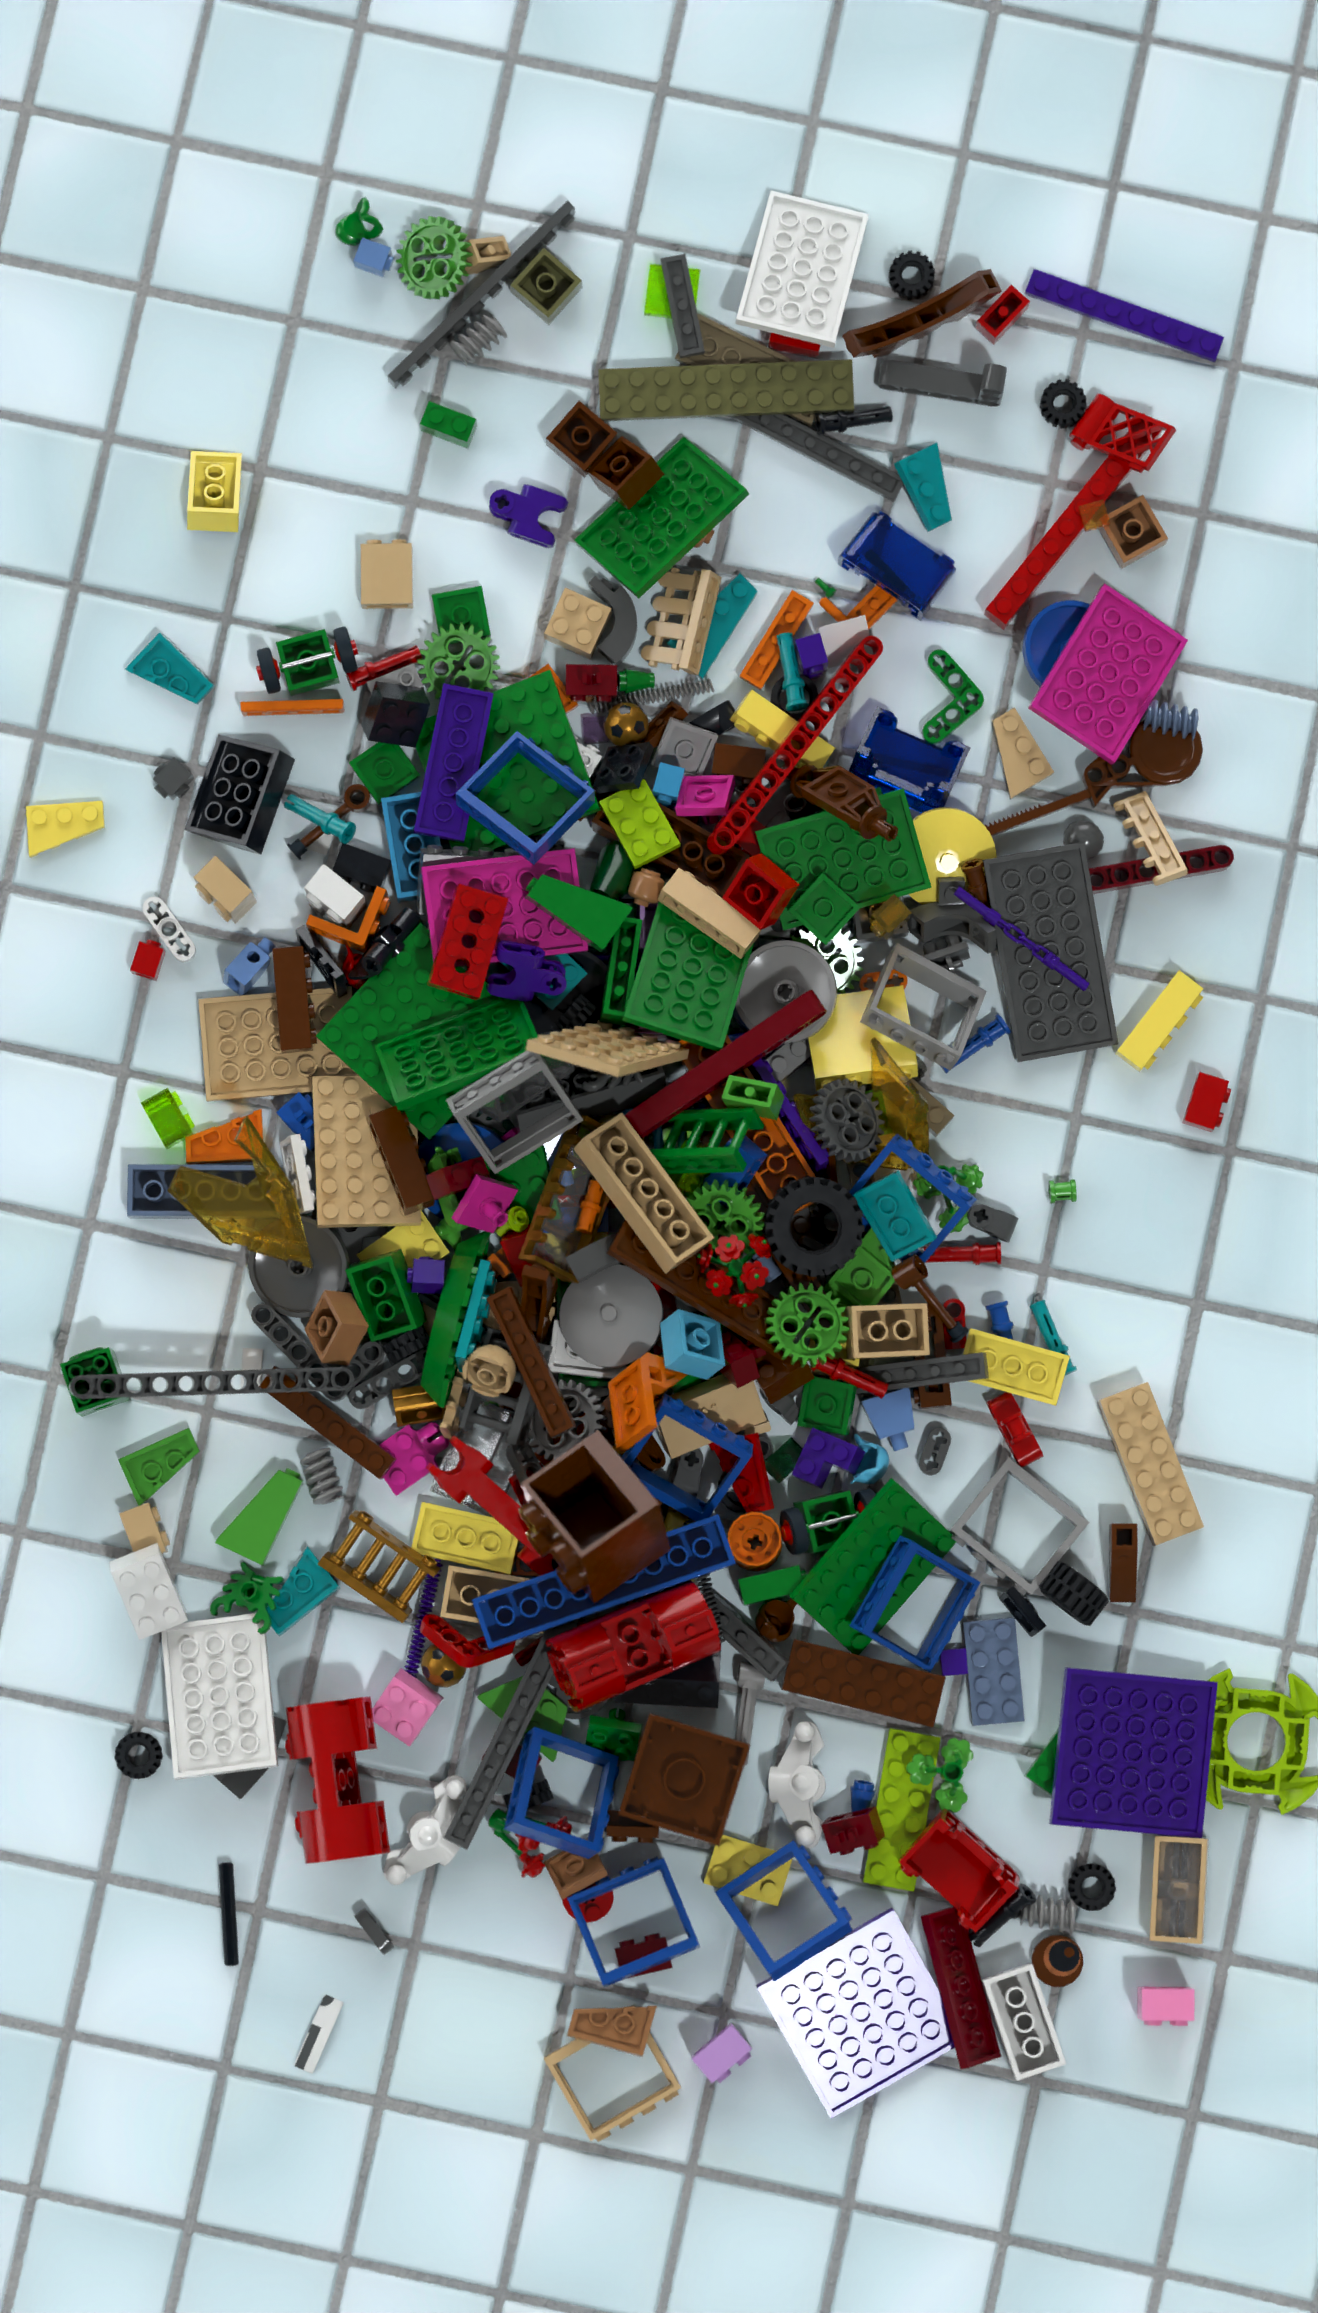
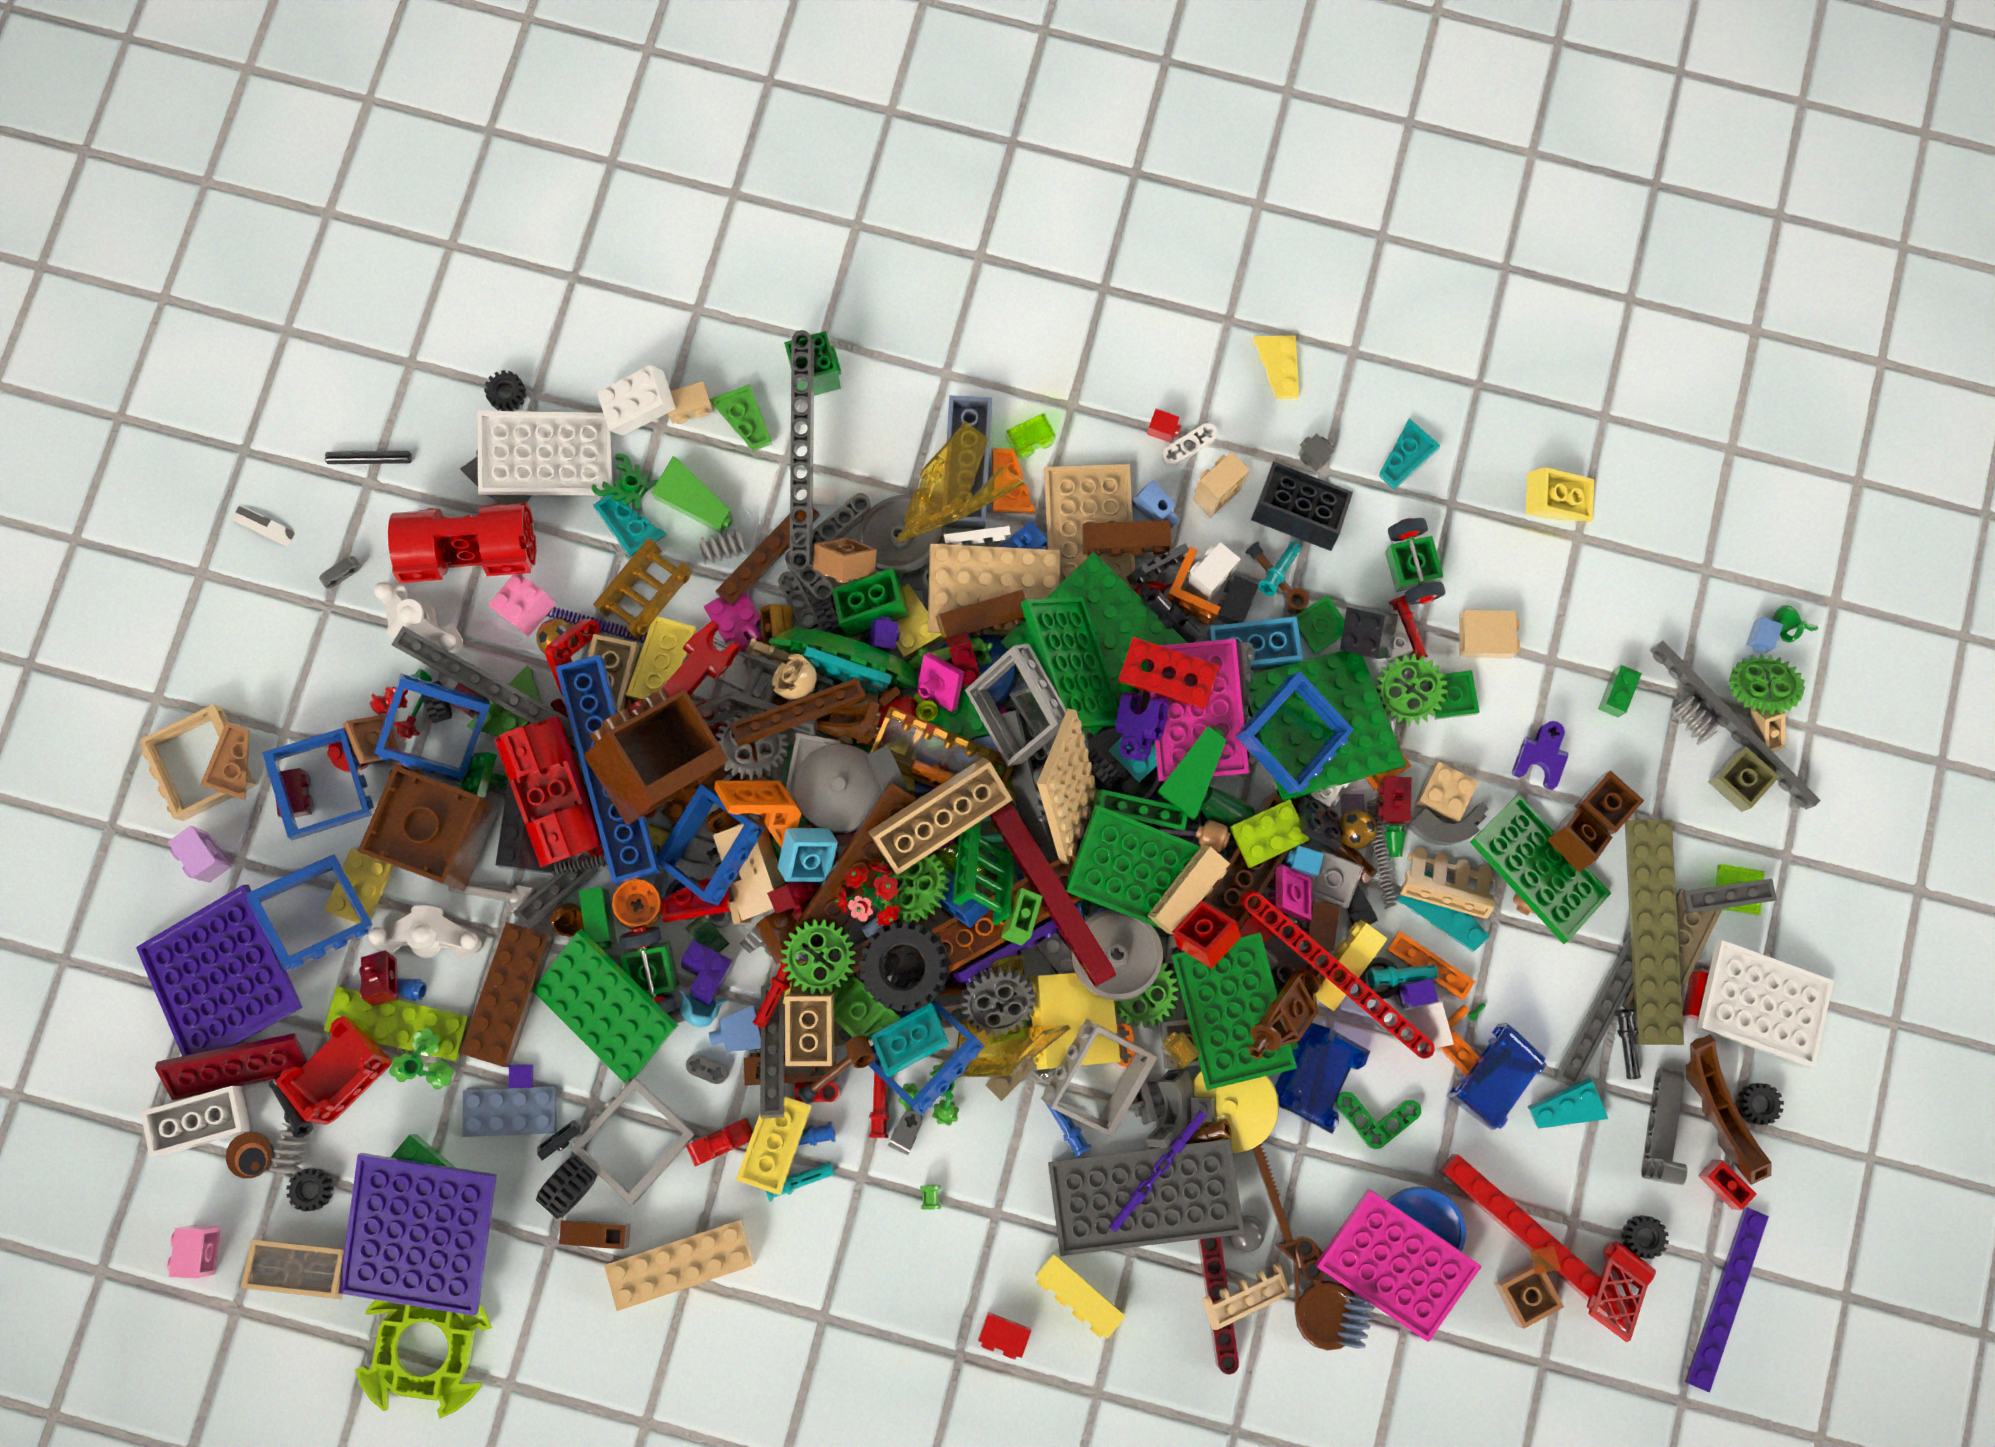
camera: 90 degrees right, 5 degrees down
orange tile [241,699,344,716] -> none
dark purple plate [414,683,494,843] -> none
green plate [788,872,861,945] -> none
green plate [797,1376,857,1436] -> none
blue window [849,1536,981,1673] -> none
tan wing [992,707,1054,800] -> none

